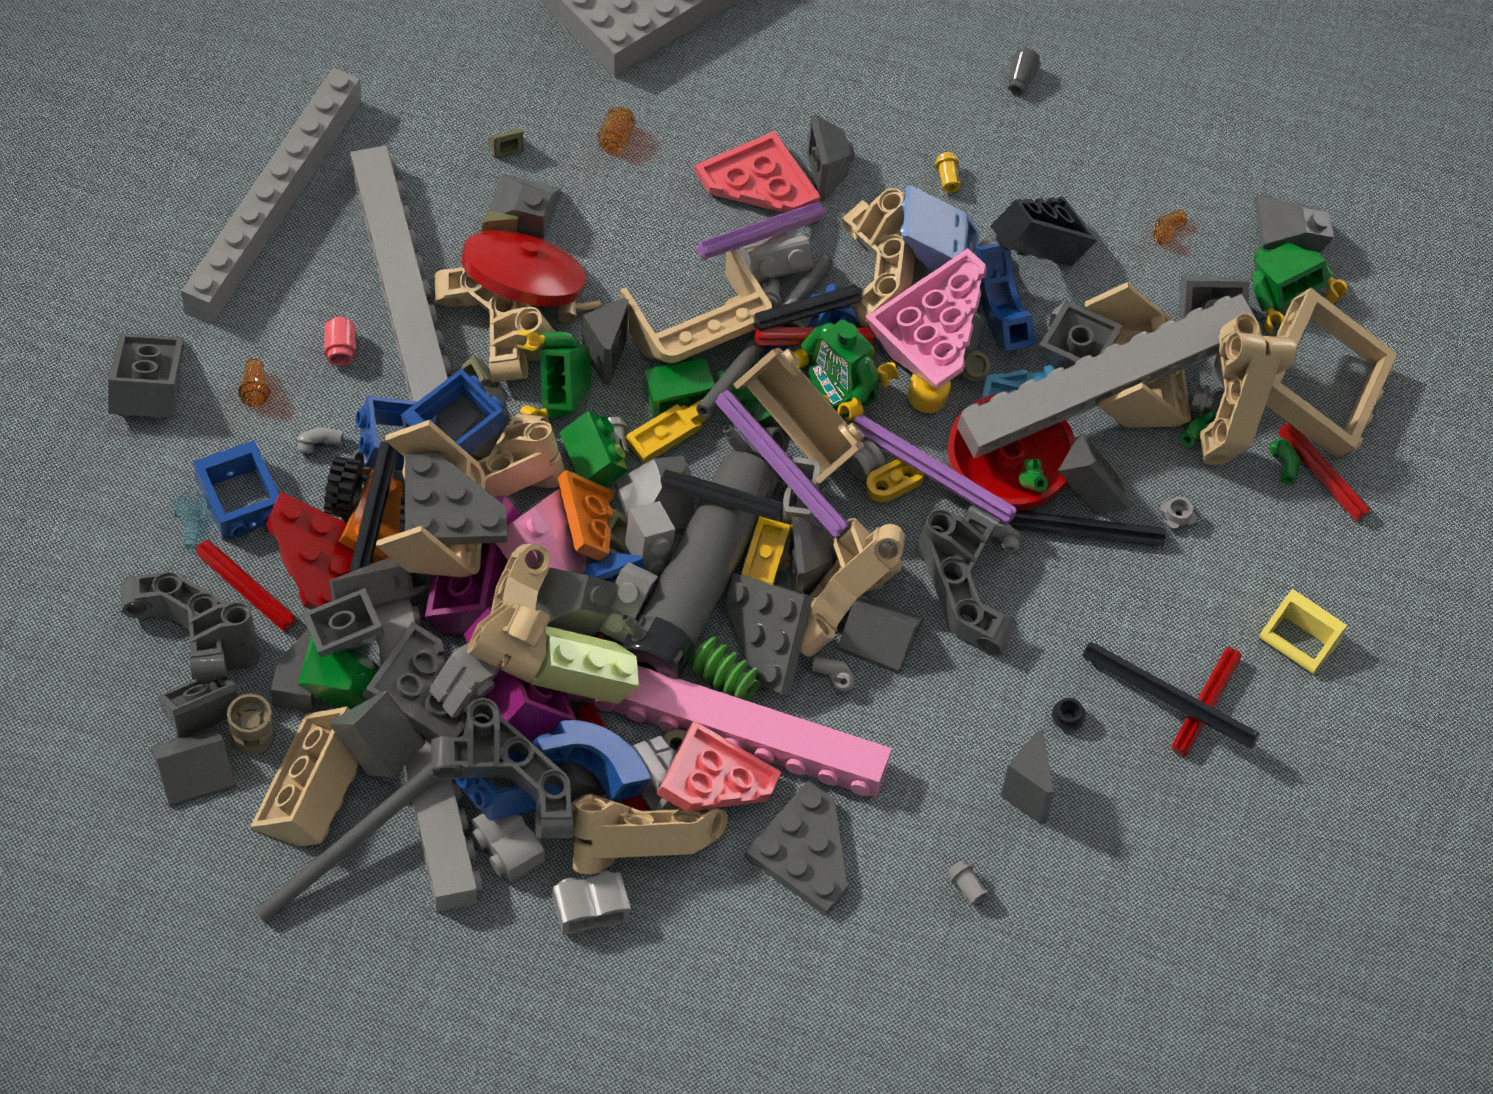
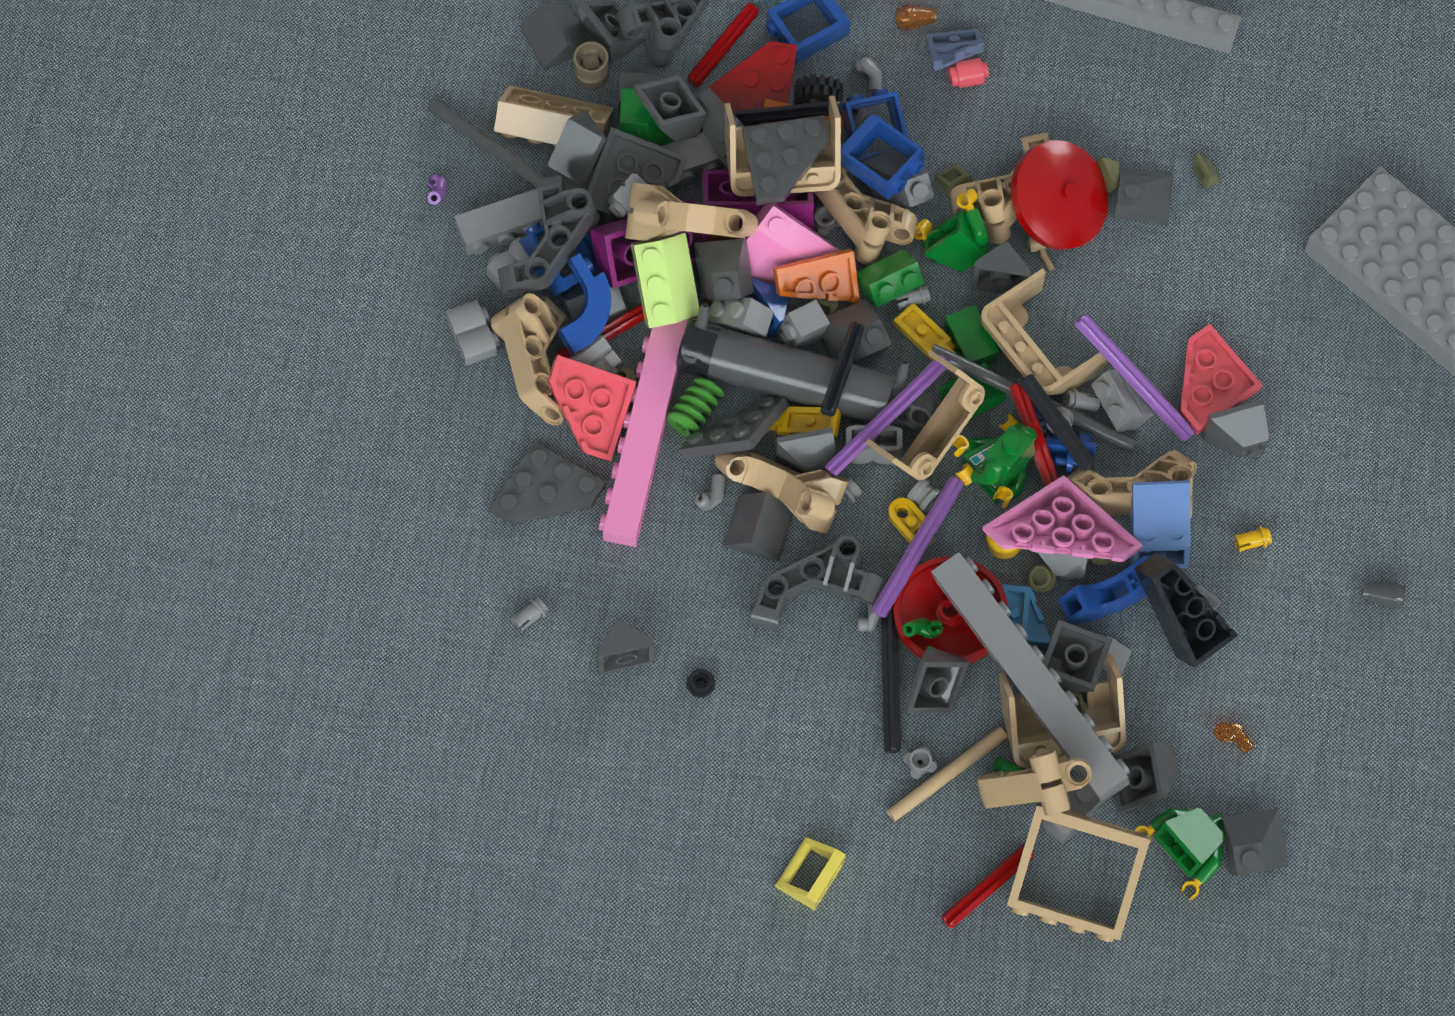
camera: 85 degrees right, 10 degrees up
light grey brick [350,145,451,401] -> none
clear orange brick [598,107,636,154] -> none
black axle [1083,643,1260,748] -> none
red axle [1171,647,1242,756] -> none
green arm [1269,438,1300,484] -> none
none -> medium lavender arm [427,174,447,205]
none -> tan piece [886,726,1008,822]
none -> sand blue wing [926,28,983,71]

